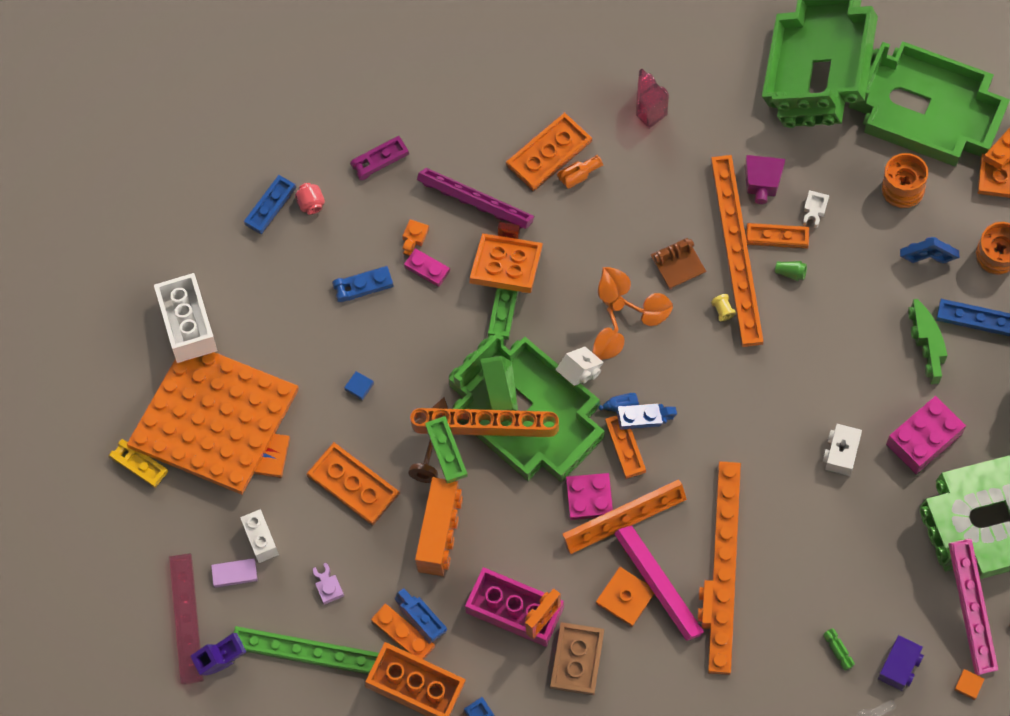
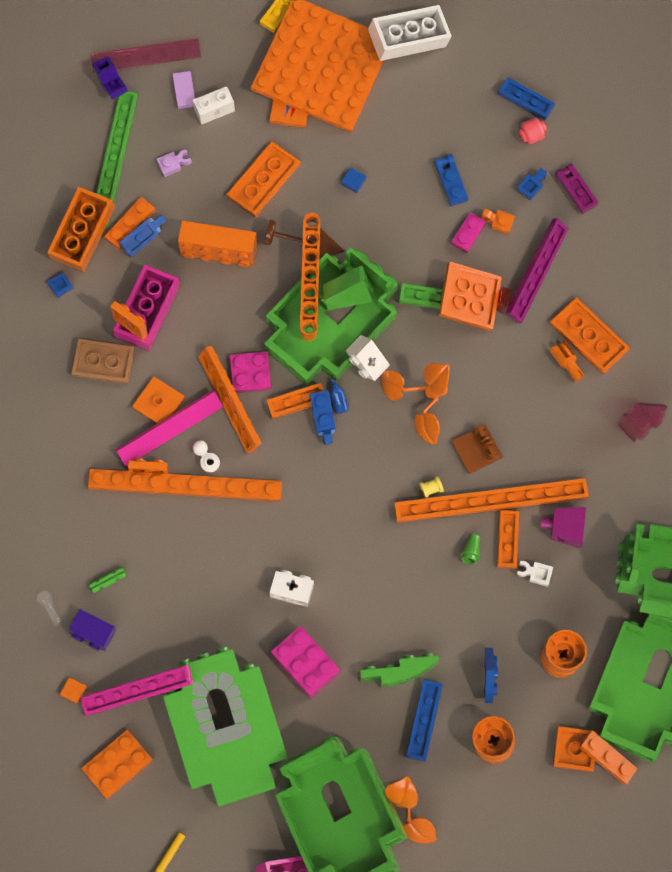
camera: 85 degrees right, 5 degrees up
bright green plate [425,416,468,484] -> none
none -> white plate [192,440,220,473]
none -> blue plate [517,168,547,200]

